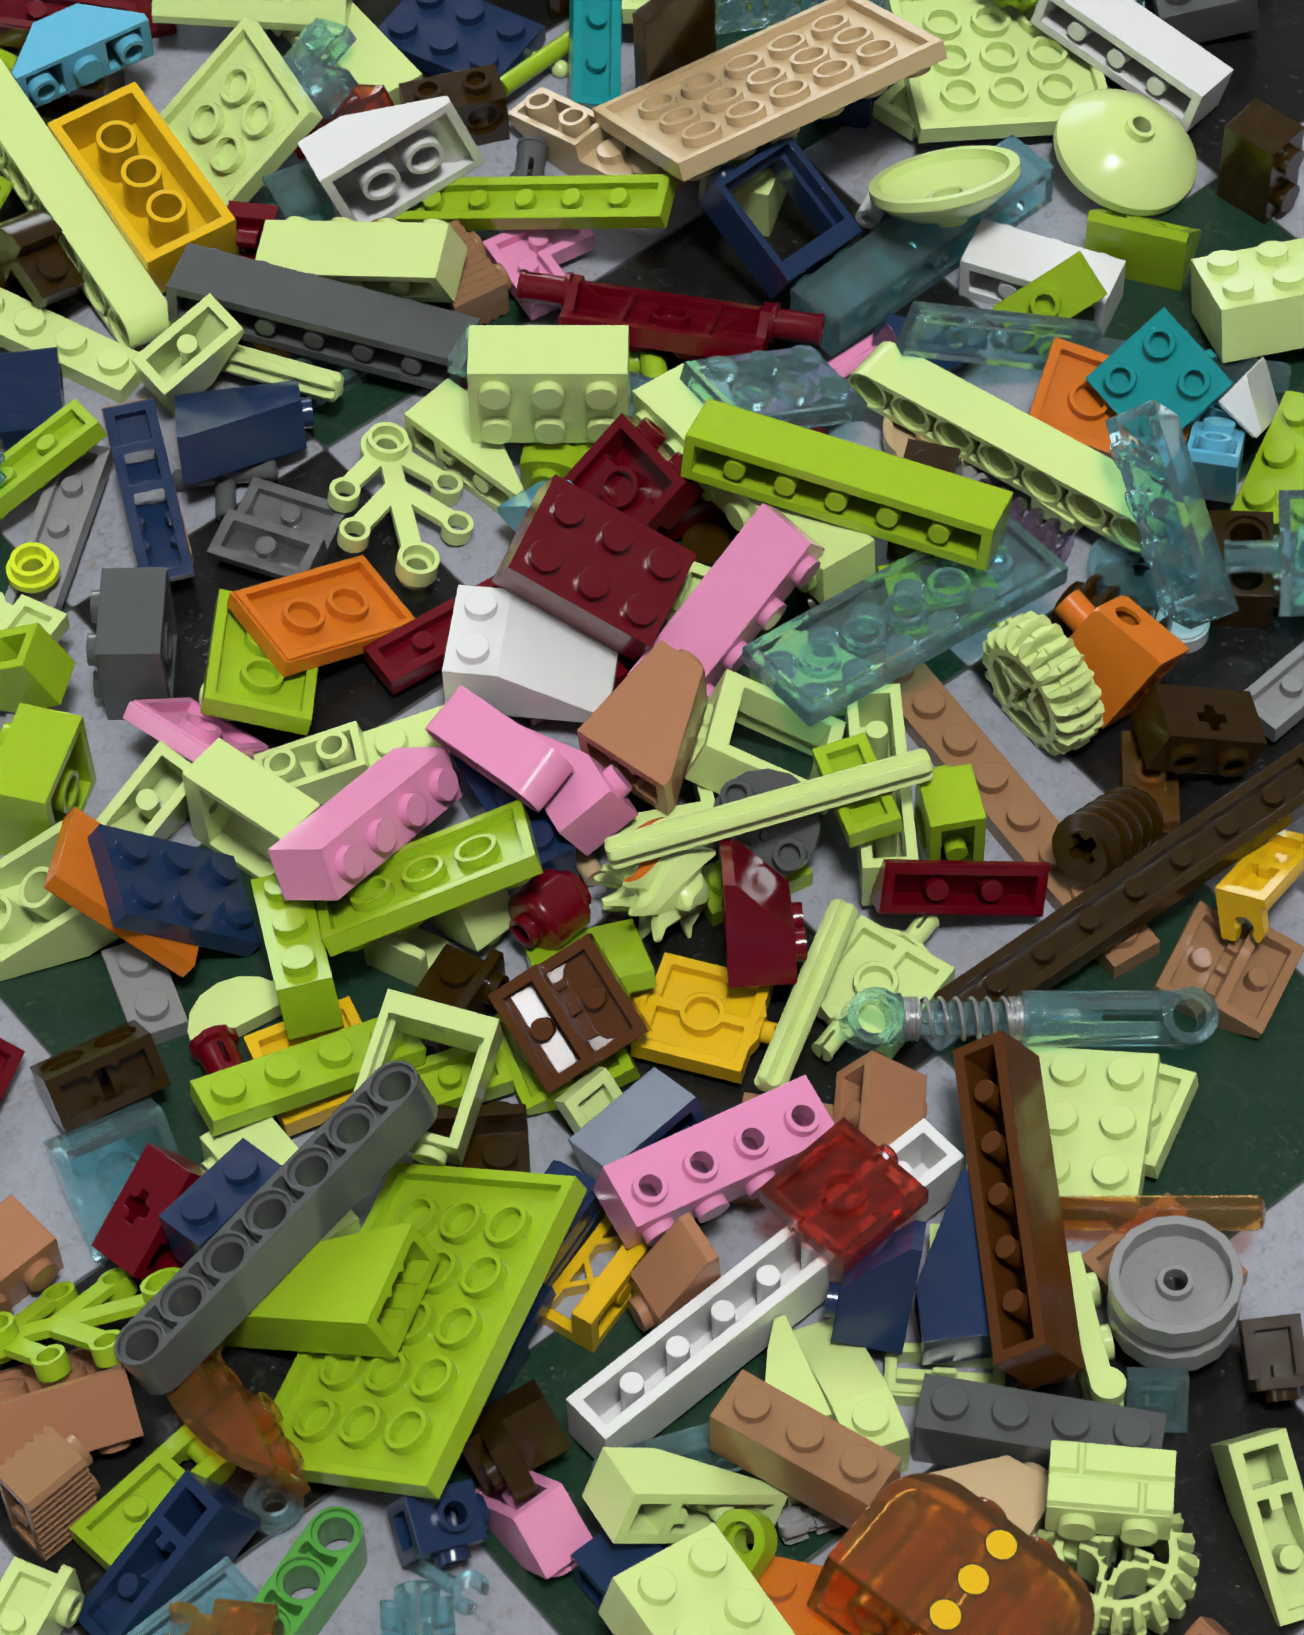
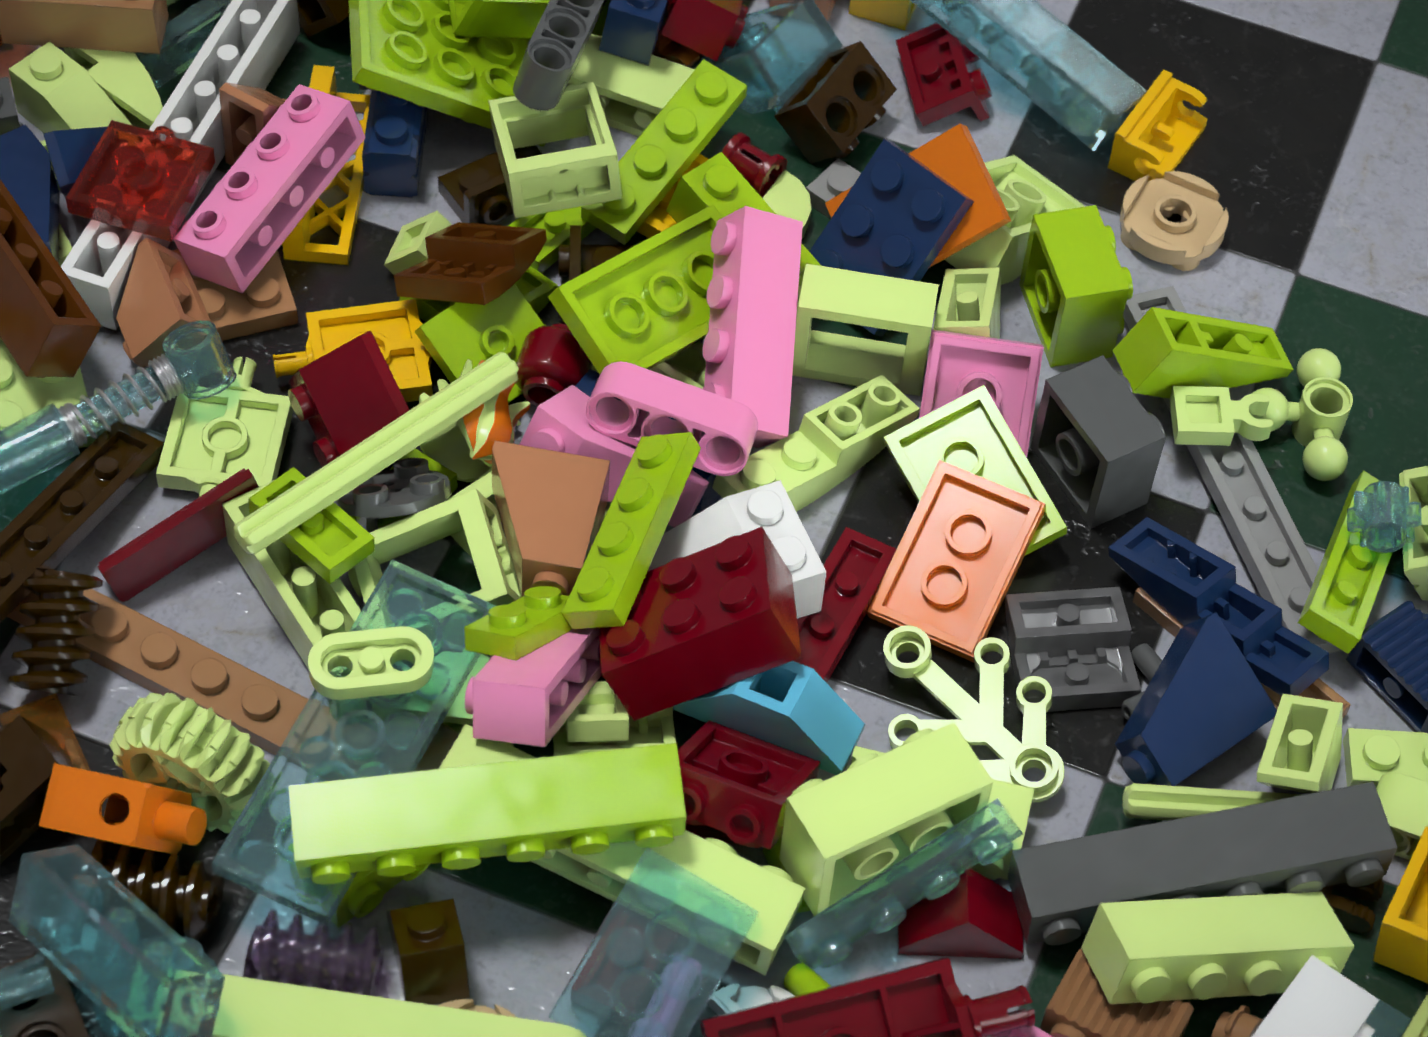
camera: 145 degrees right, 0 degrees up
neon yellow plate [6,542,60,593] -> none
dark red tile [227,201,281,260] -> none
brick [568,1067,706,1180] -> none
yellowish green axle [754,898,858,1092] -> none
lime brick [914,763,986,861] -> none
none -> yellowish green plate [308,626,434,700]
none -> lime plate [464,586,573,661]
none -> lime plate [562,432,701,629]

